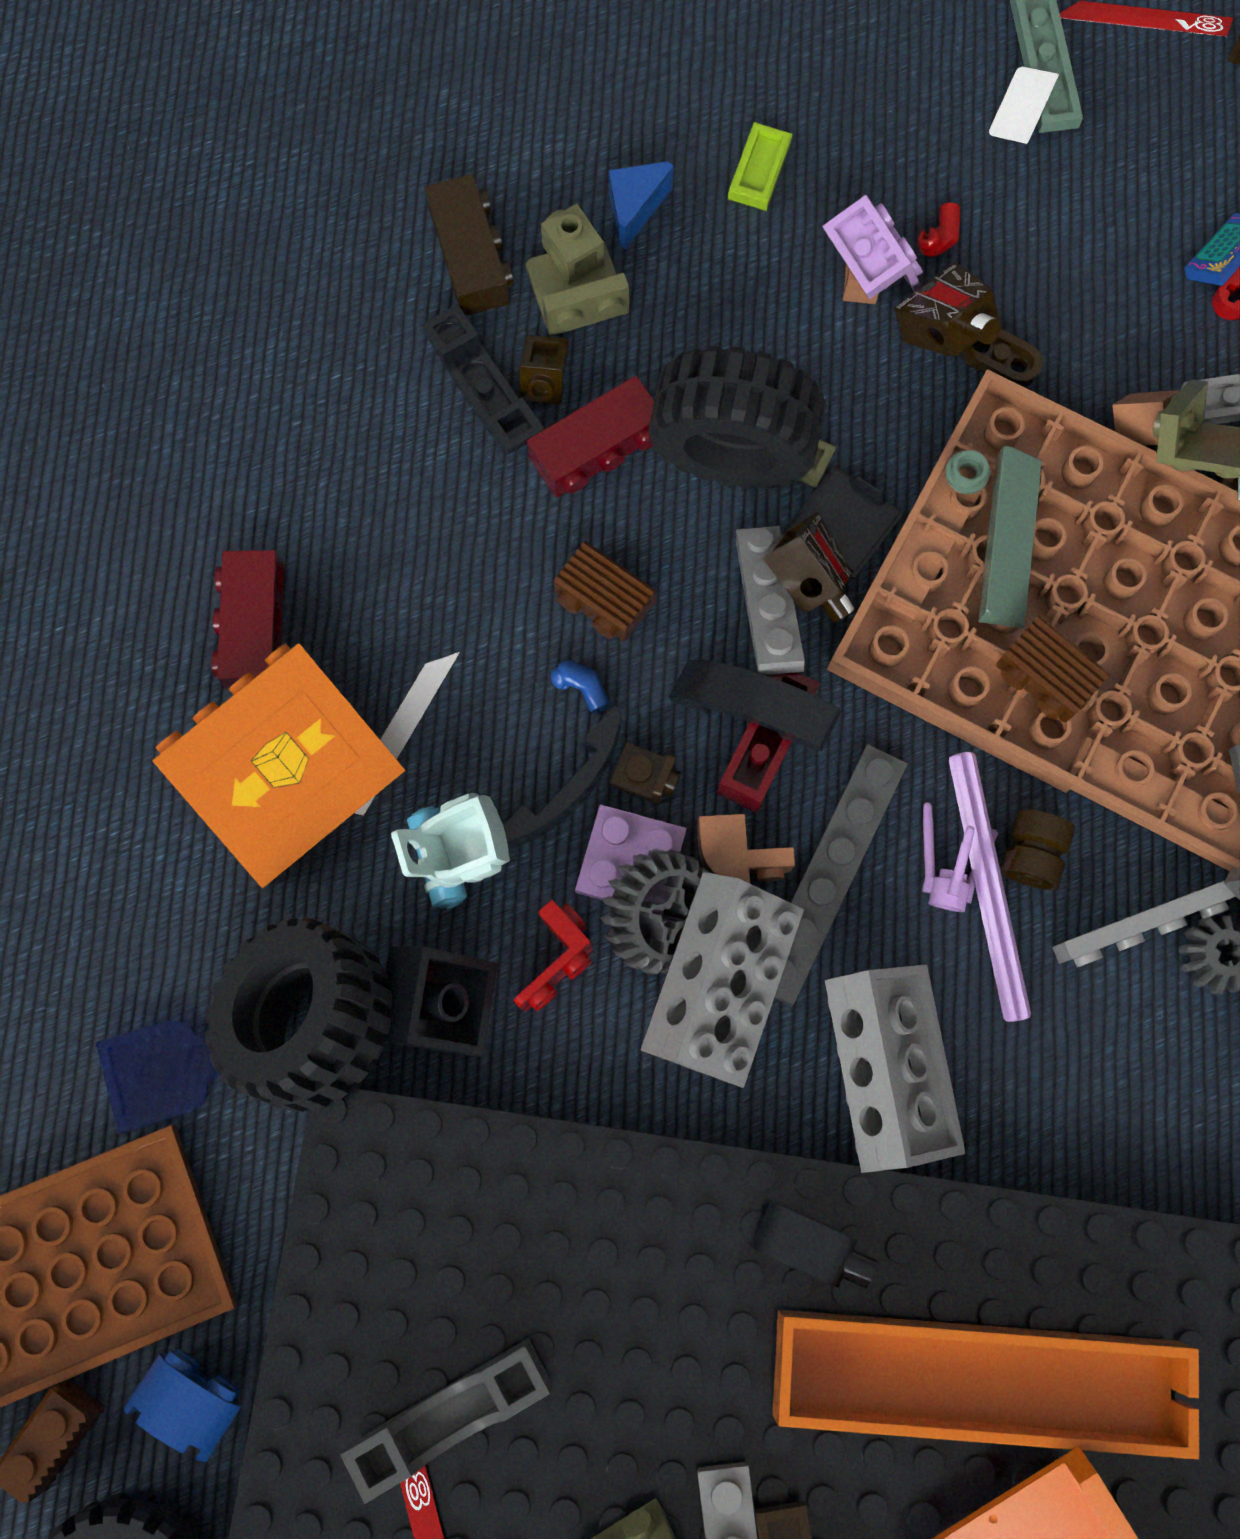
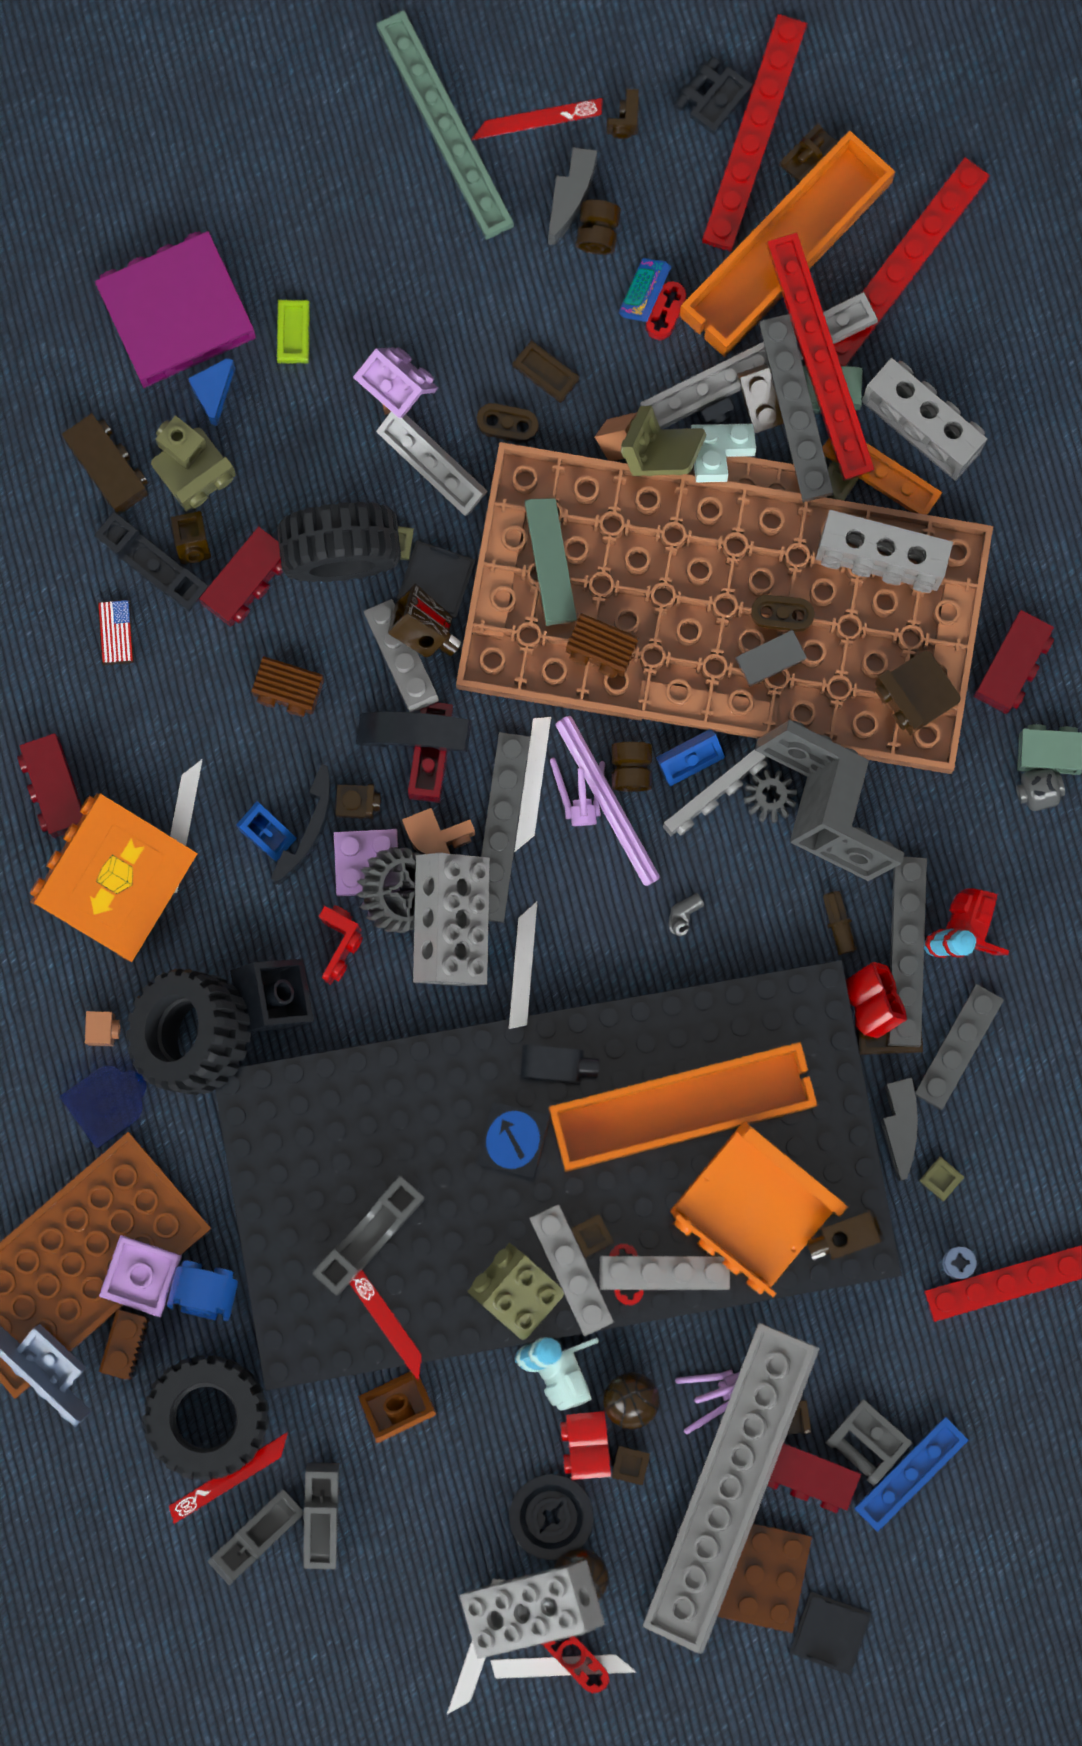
camera: 20 degrees left, 5 degrees up
light aqua piece [391,793,510,909] -> none
blue arm [551,660,611,714] -> none
light grey brick [825,965,966,1173] -> none
dark brown torso [894,262,1001,357] -> none
red arm [917,202,961,257] -> none
sand green plate [945,450,990,494] -> none
white sticker [989,67,1059,144] -> none
none -> nougat plate [85,1011,120,1046]
none -> magenta panel [95,231,256,388]
none -> tile [98,600,135,666]
none -> lavender tile [99,1235,182,1317]
none -> blue slope [236,801,297,862]
none -> light grey plate [376,412,487,516]
none -> piece [477,1102,551,1179]
none -> white sticker [509,901,537,1029]
none -> dark brown tile [512,340,580,403]
none -> white sticker [514,717,551,852]
none -> dark grey slope [548,148,597,245]
none -> dark brown wheel [576,200,621,255]
none -> blue plate [656,730,725,786]
none -> dark grey arm [668,892,704,936]

